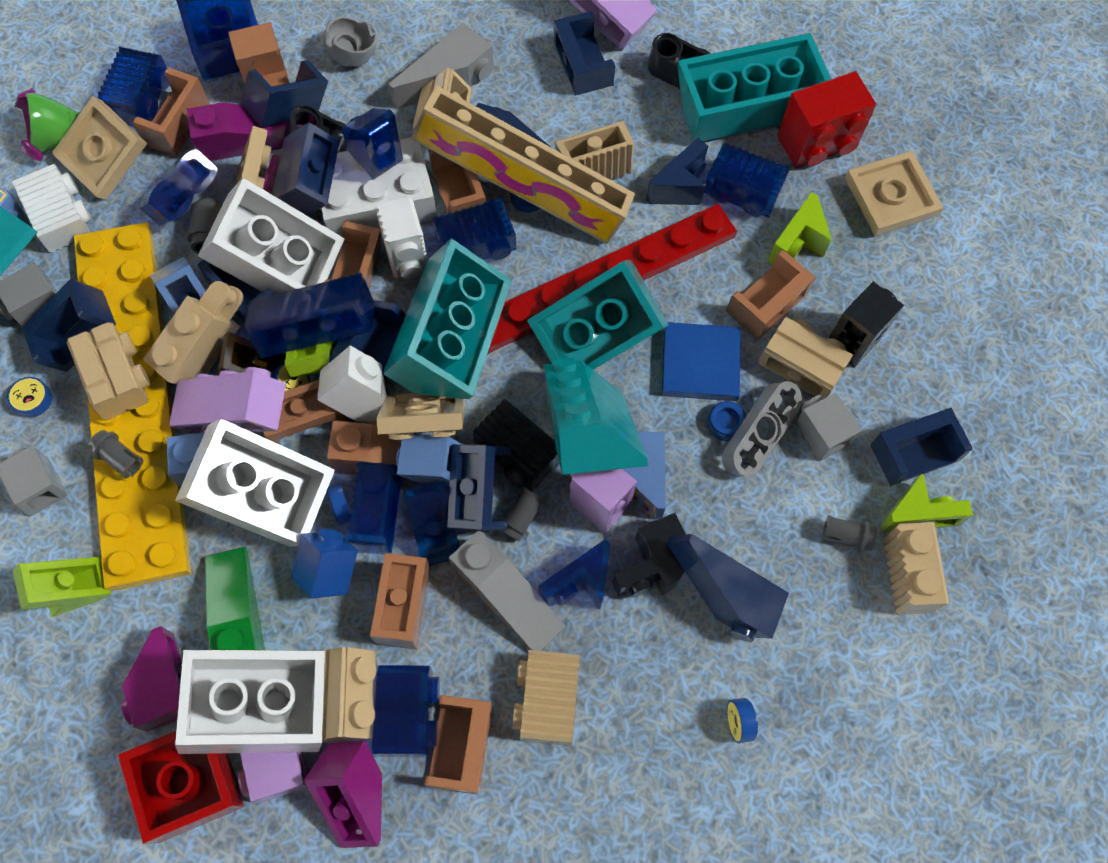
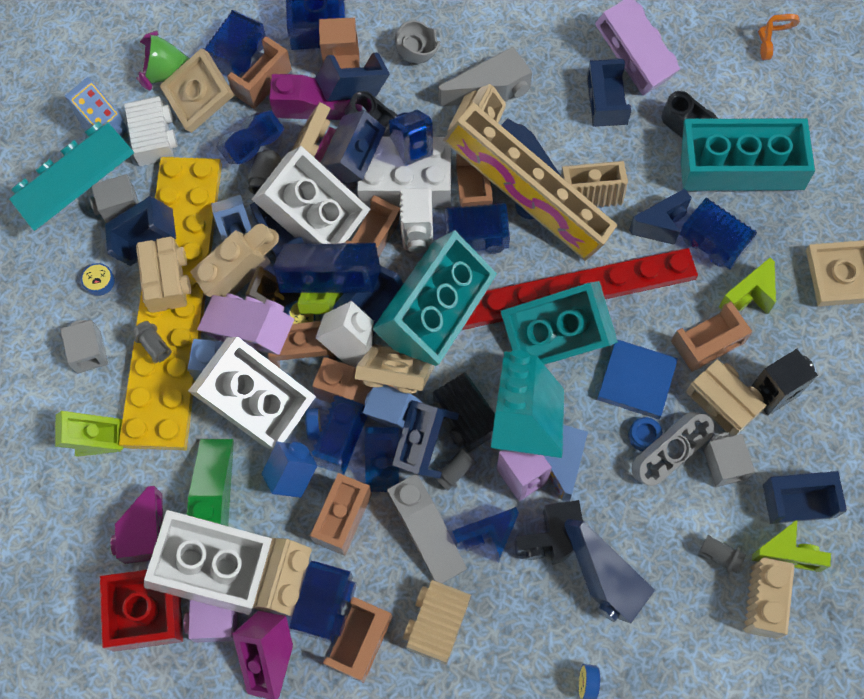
camera: 20 degrees right, 0 degrees up
red brick [777,71,877,169] -> none

